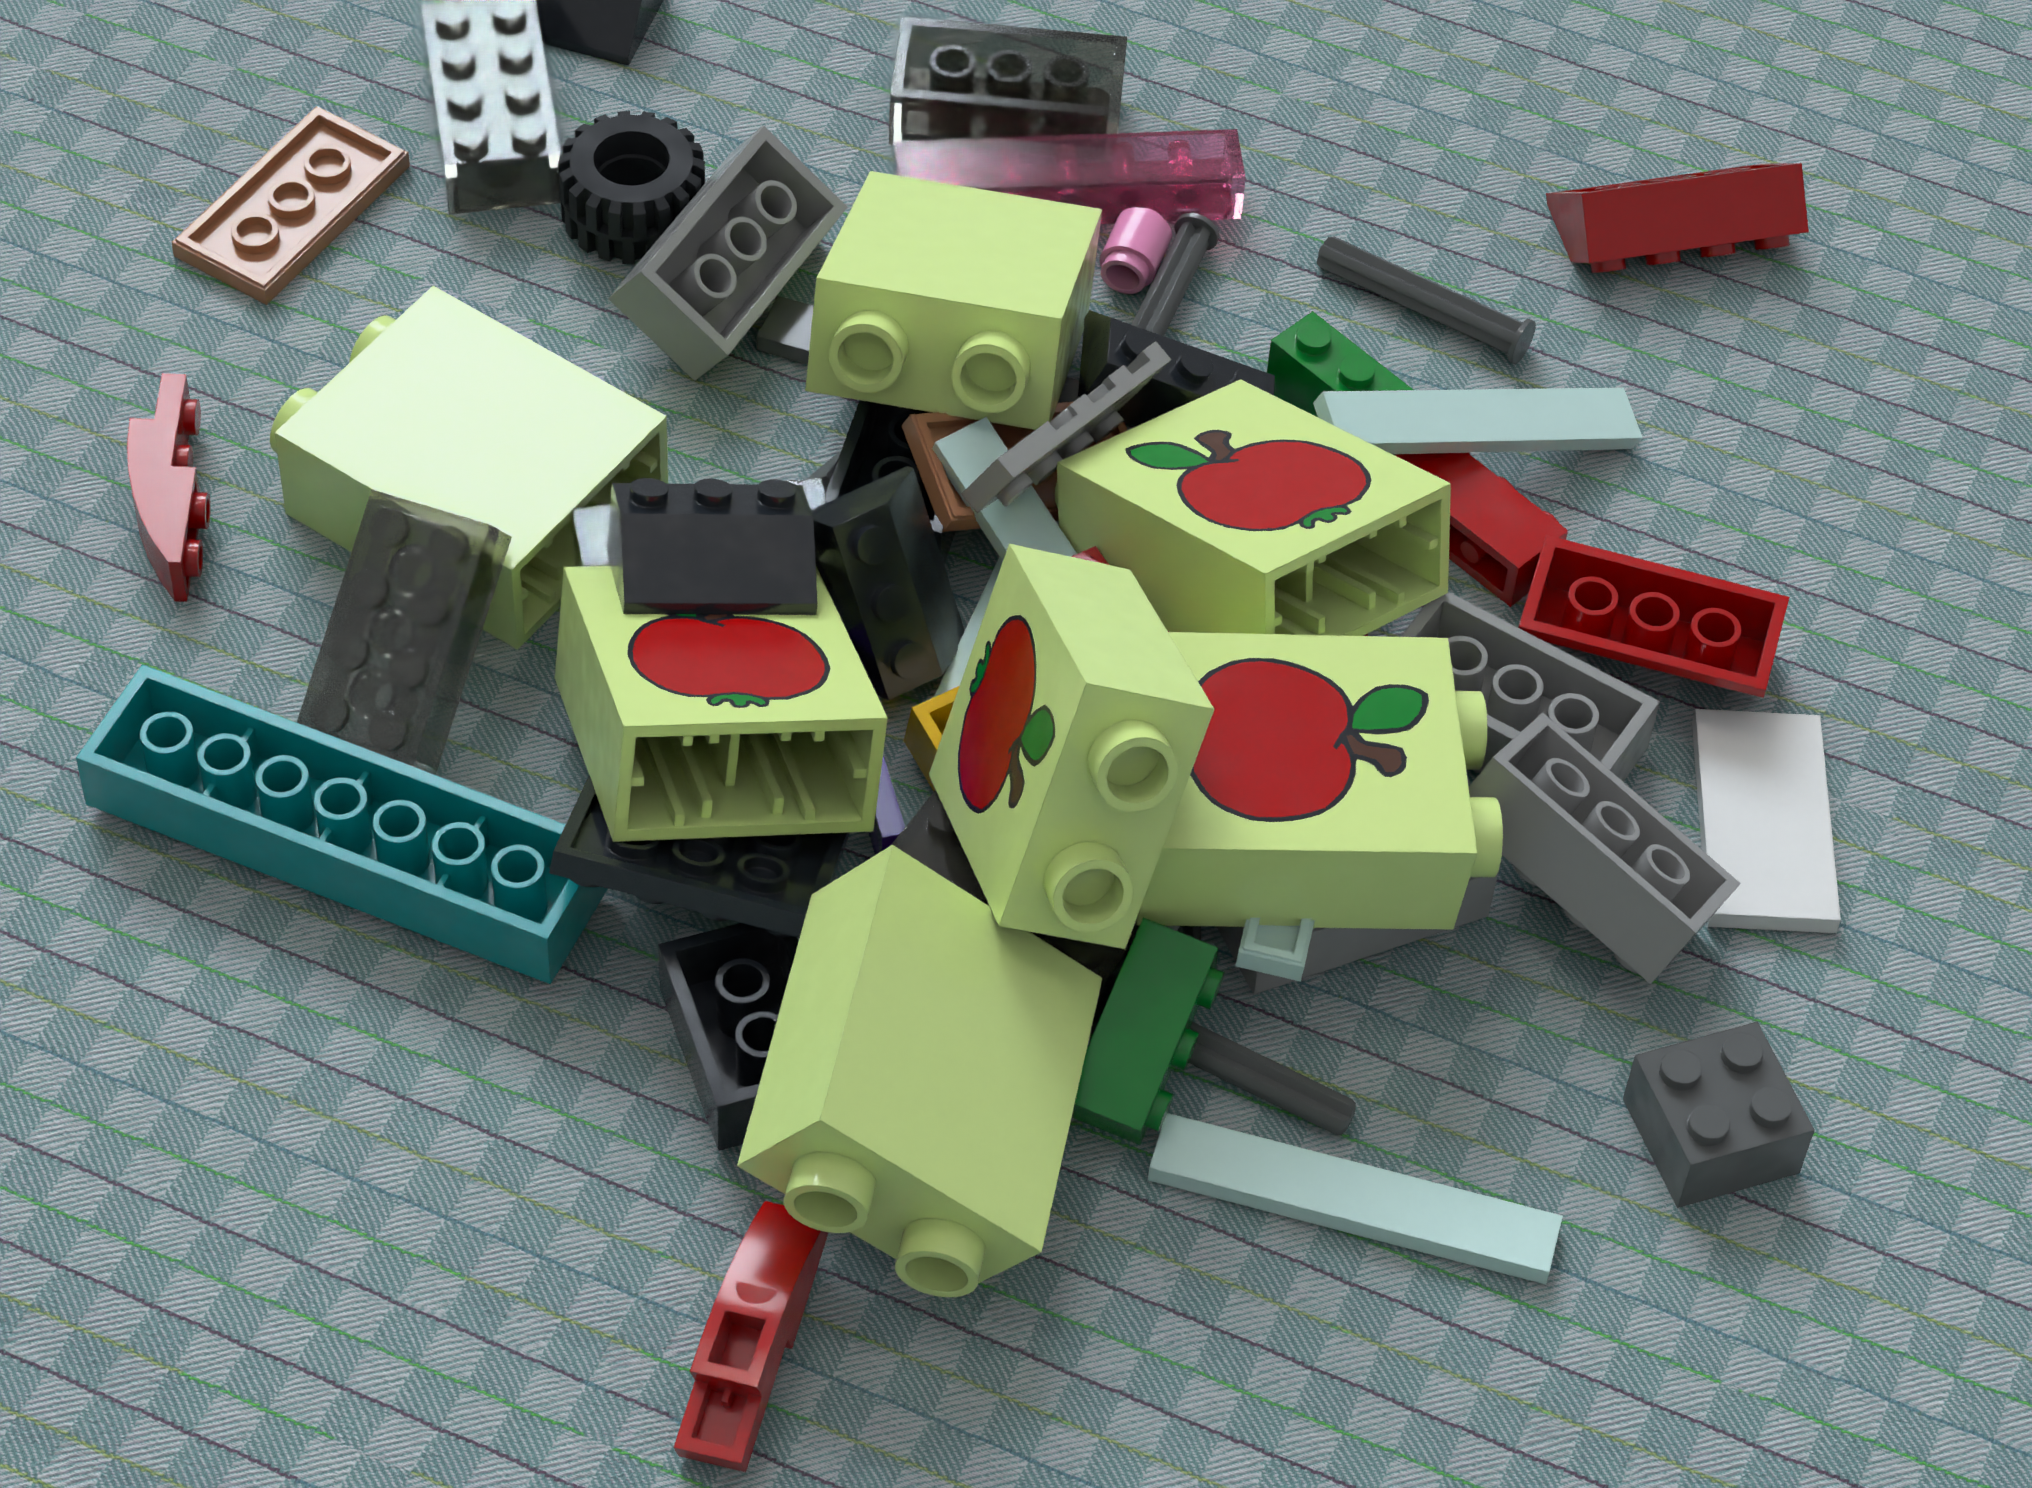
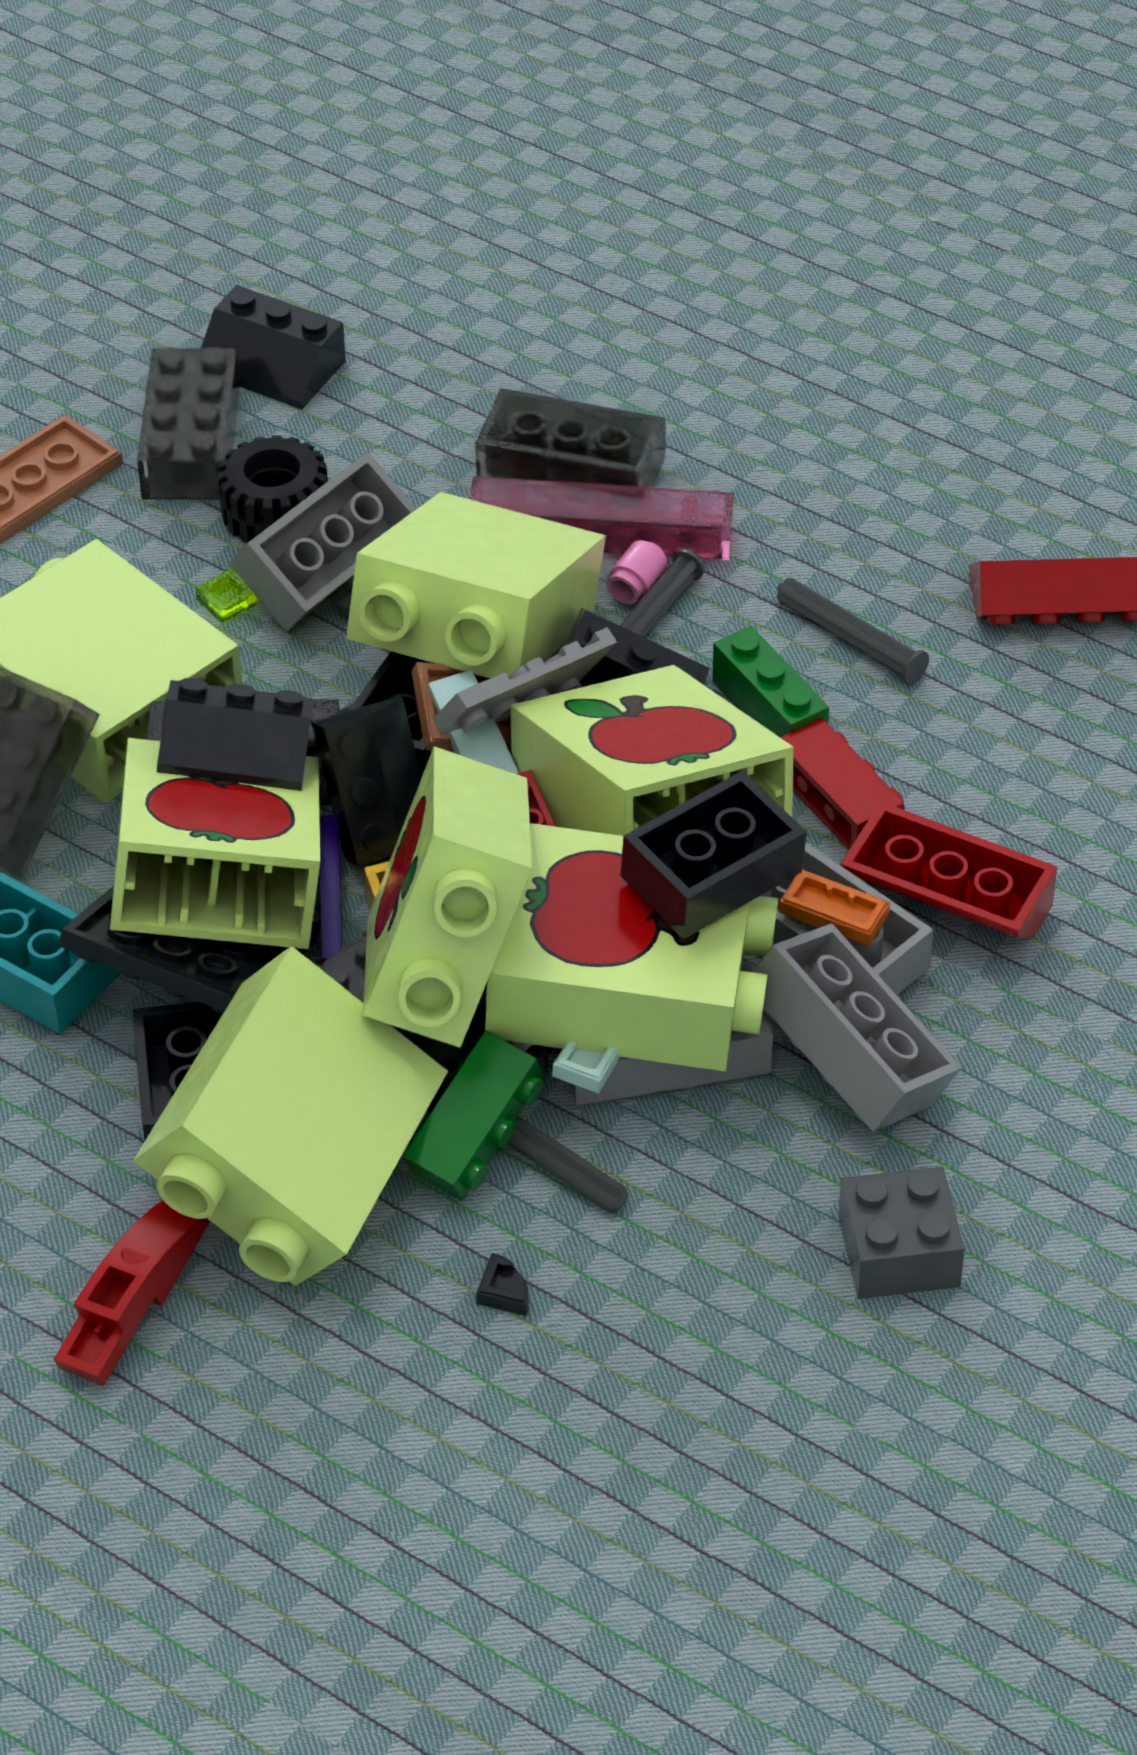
camera: 15 degrees right, 5 degrees down
light aqua tile [1148,1113,1563,1285] -> none
light aqua tile [1313,387,1643,454] -> none
white tile [1692,709,1841,933] -> none
none -> clear neon green tile [195,568,258,623]
none -> black tile [476,1253,529,1316]
none -> black brick [620,770,807,939]
none -> orange plate [779,869,890,947]

